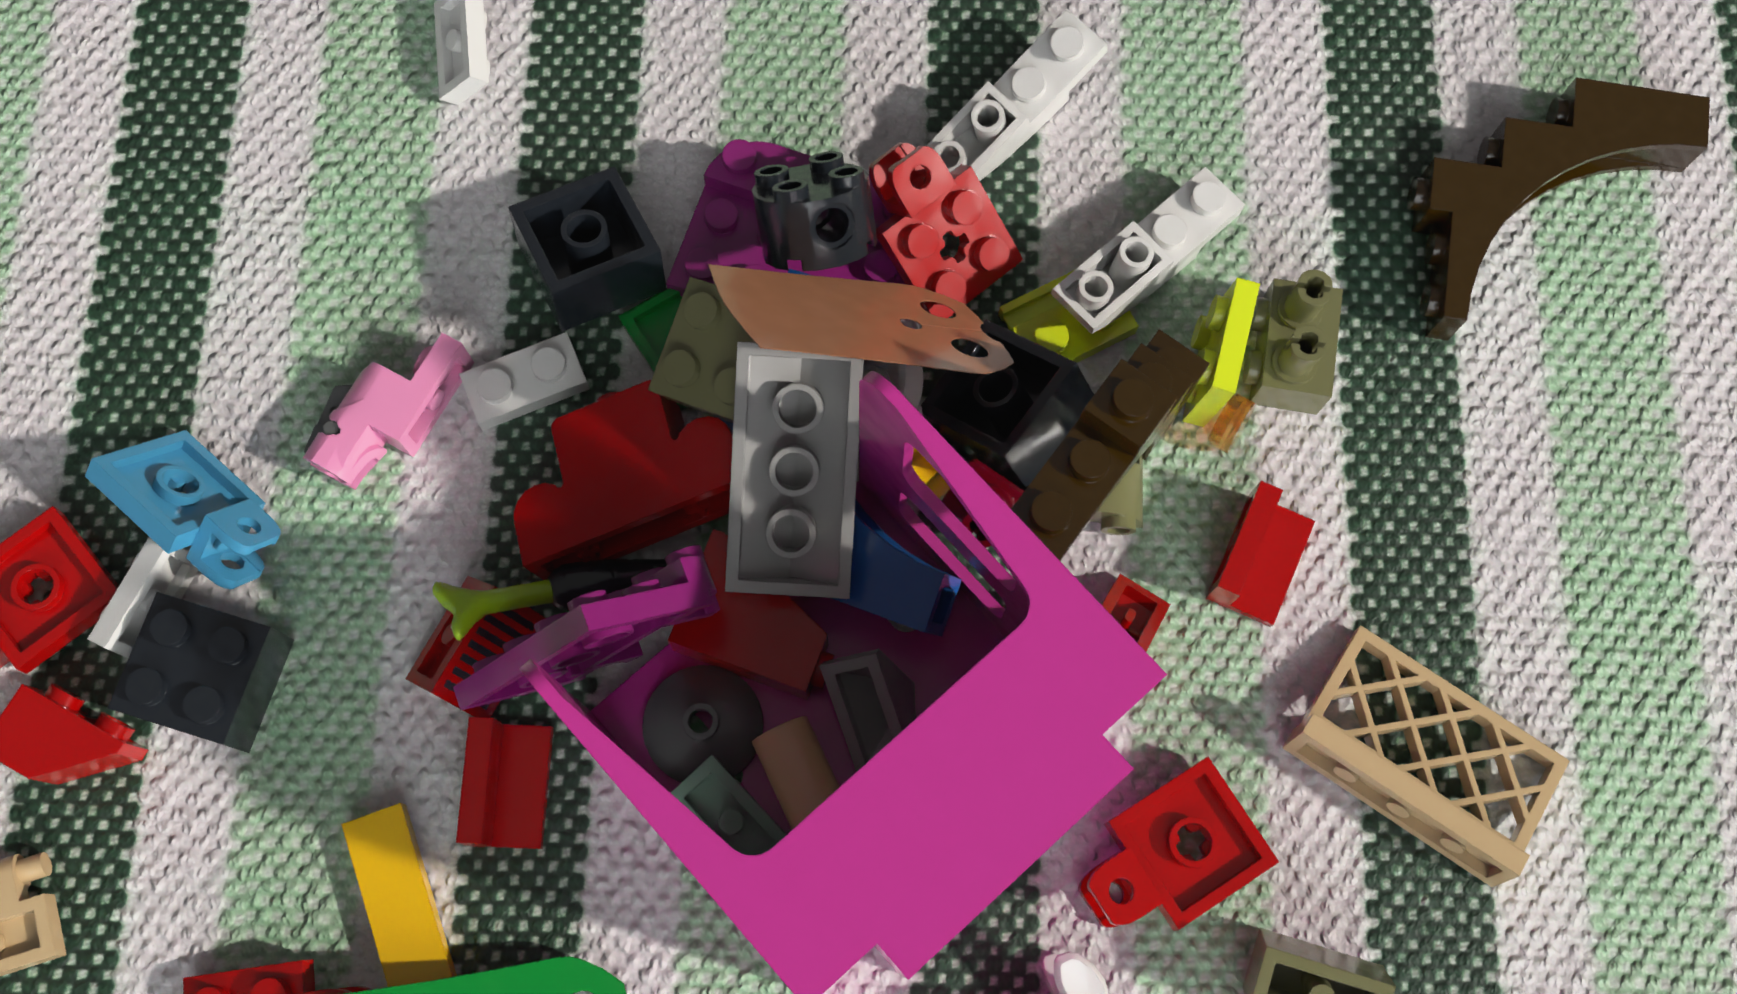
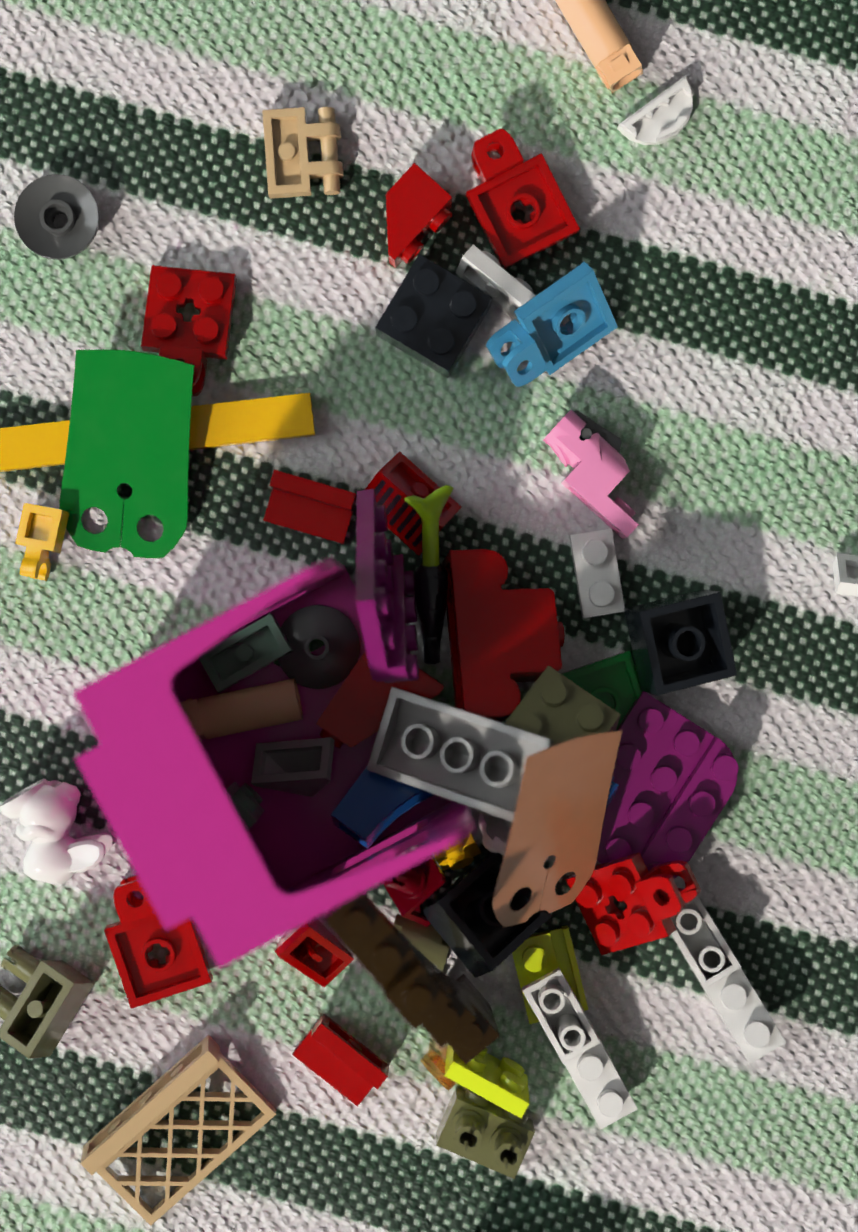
camera: 110 degrees right, 15 degrees up
black brick [751,151,878,271] -> none

